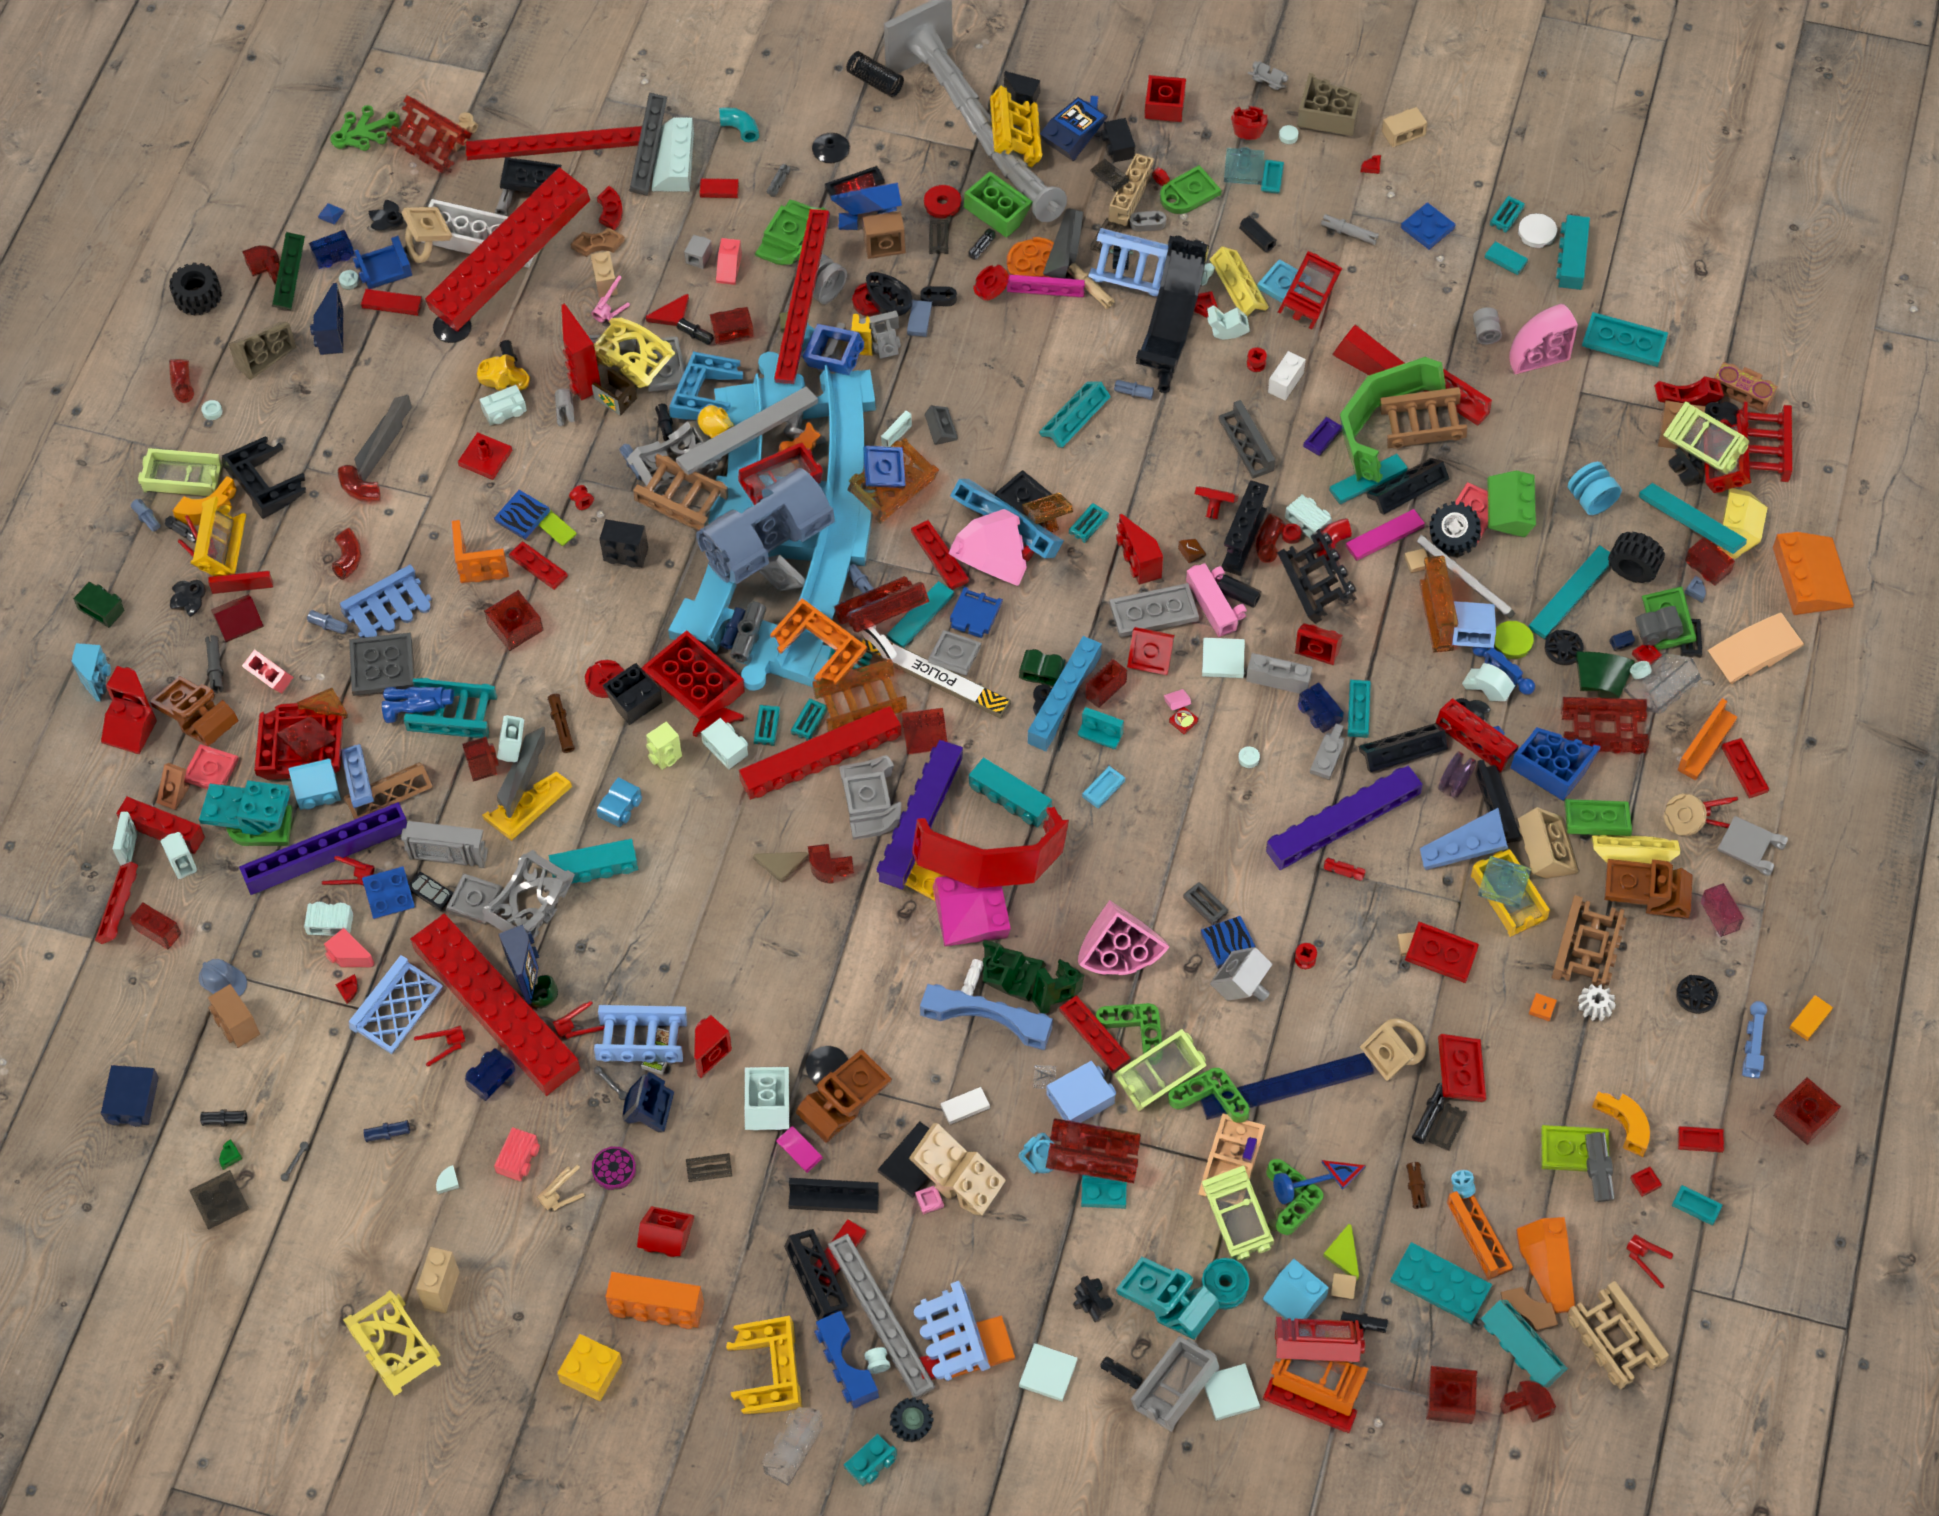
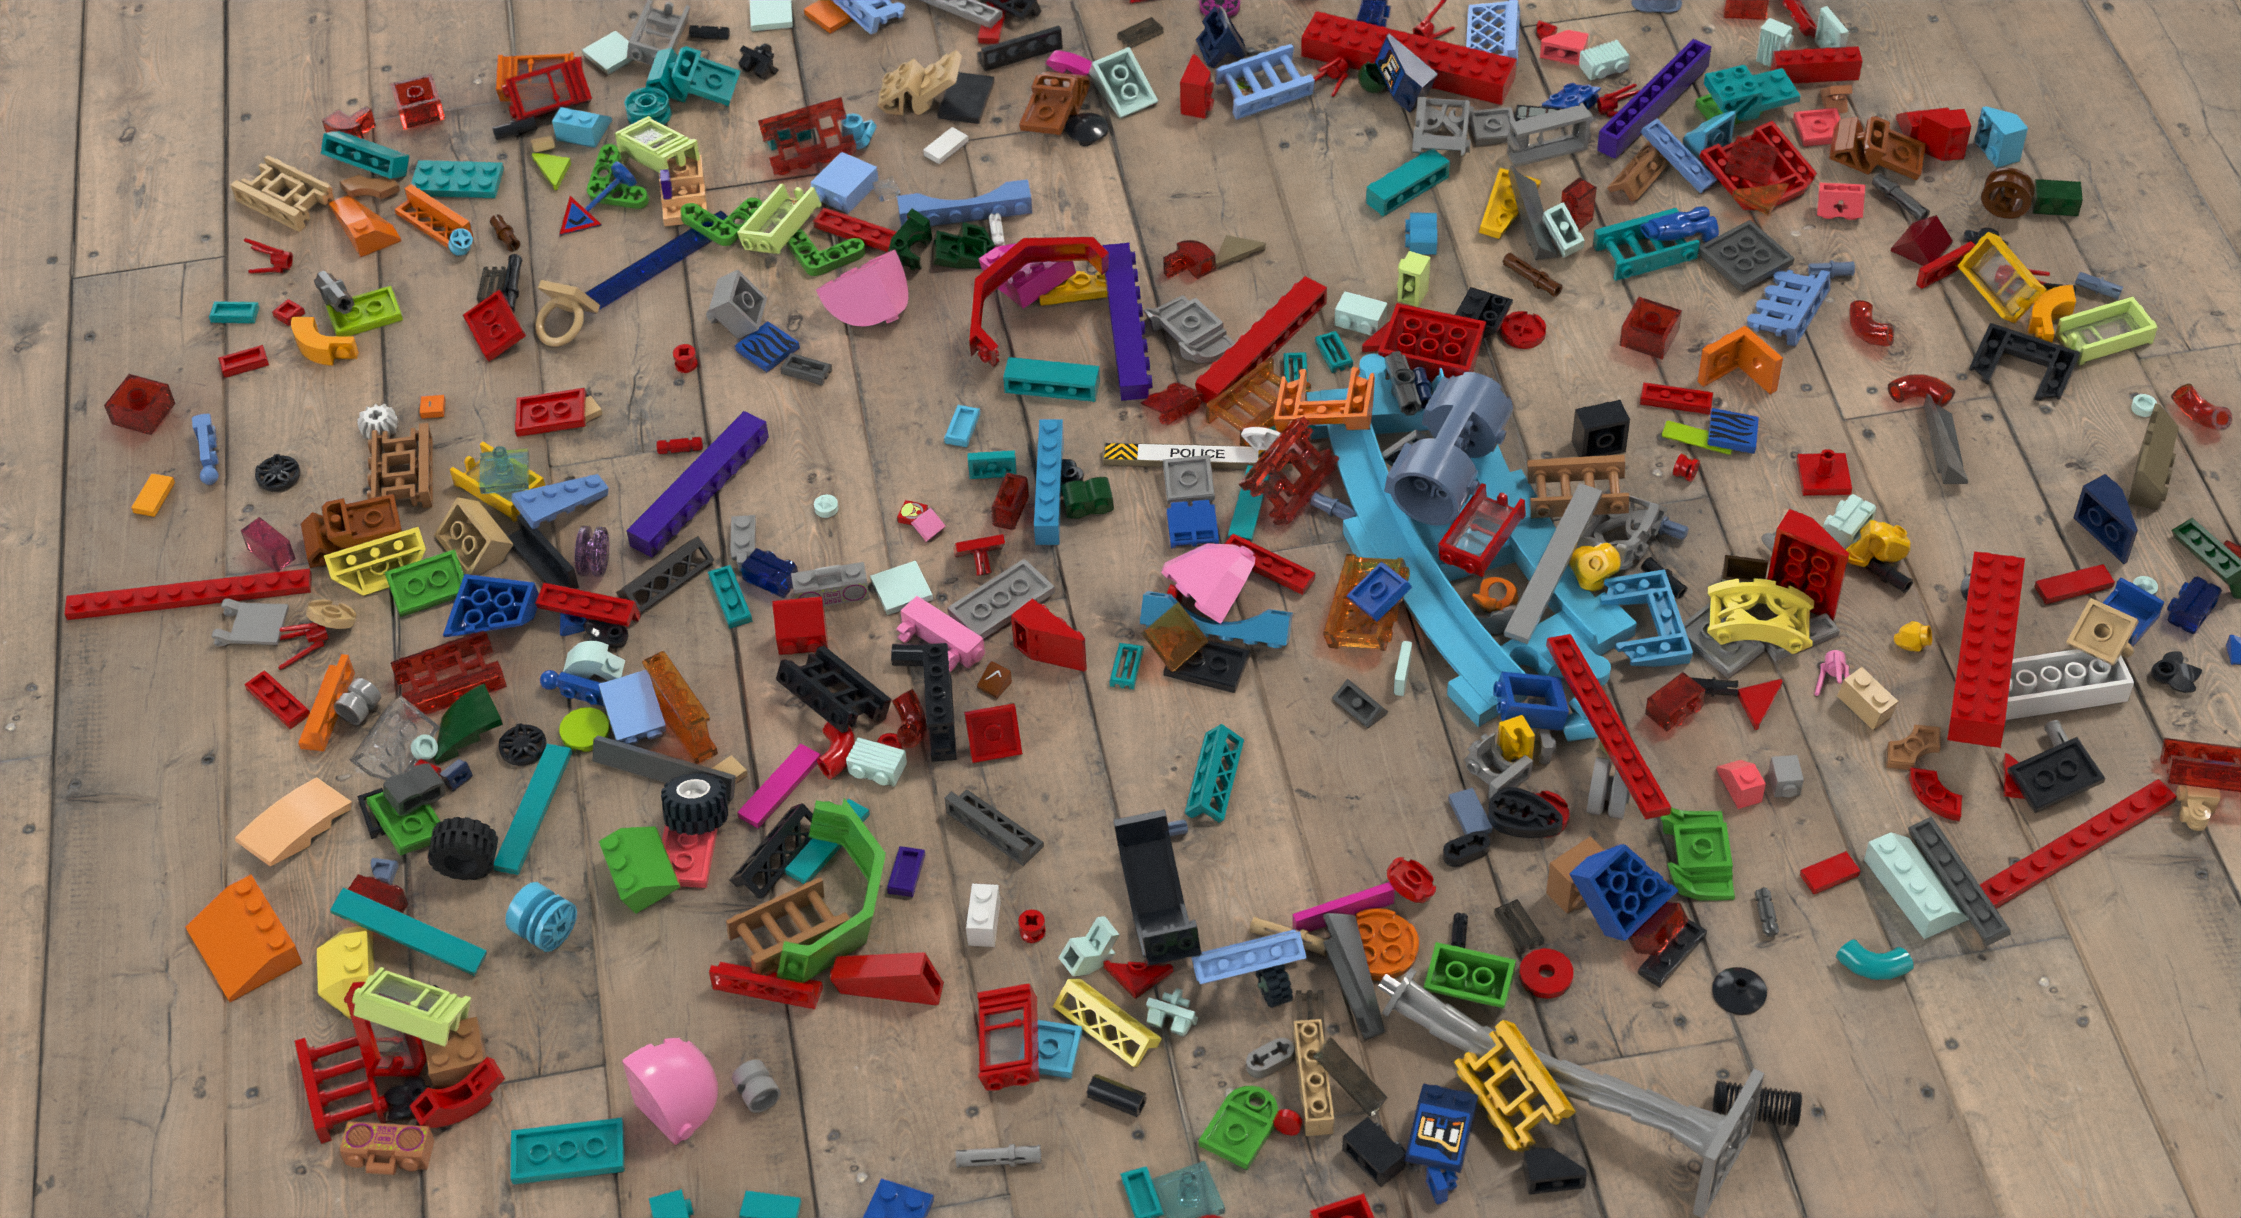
camera: 155 degrees right, 10 degrees down
none -> red plate [64,568,312,620]
none -> light grey wheel [334,678,382,725]
none -> yellow rock [1894,621,1933,652]
none -> reddish brown wheel [1981,168,2035,219]

